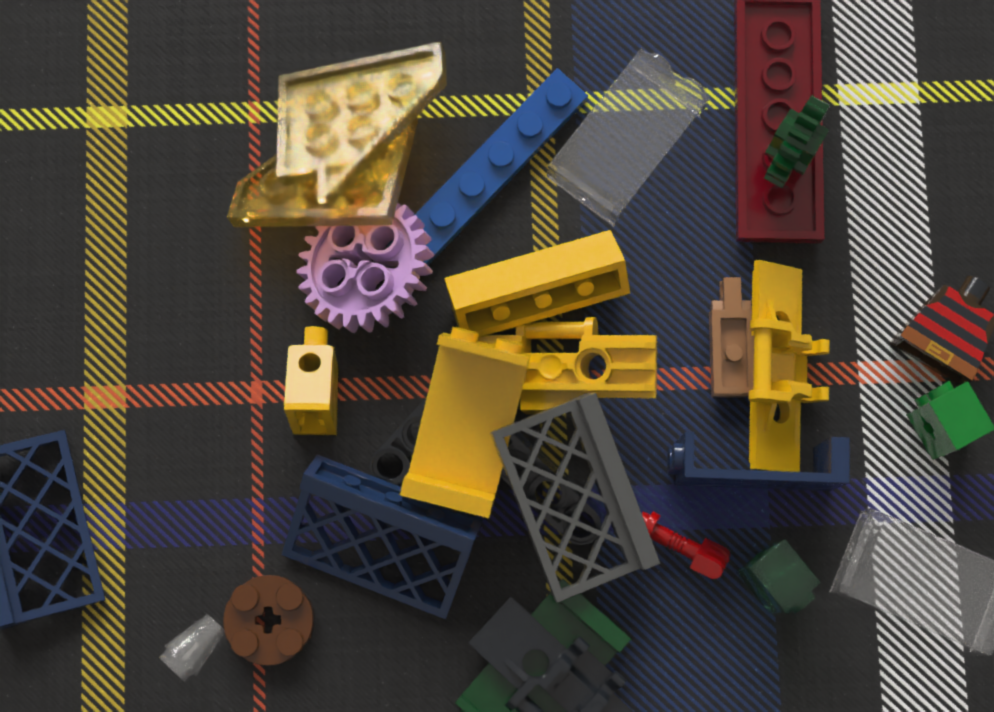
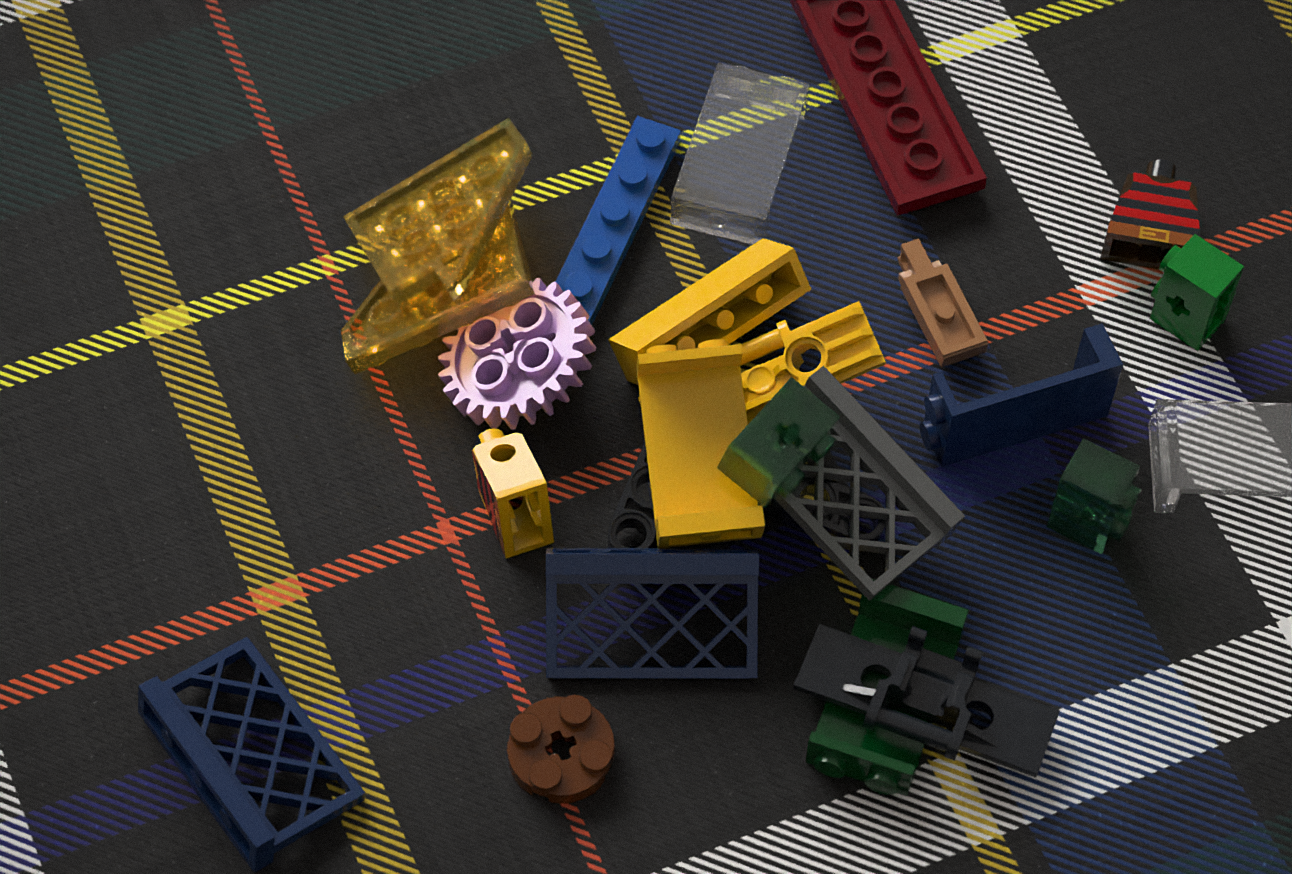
camera: 20 degrees left, 20 degrees down
clear cone [159,614,225,682] -> none
red hinge [642,511,731,579] -> none
yellow piece [748,260,830,472] -> none
dark green gear [764,95,830,188] -> none
none -> clear green brick [717,377,840,508]

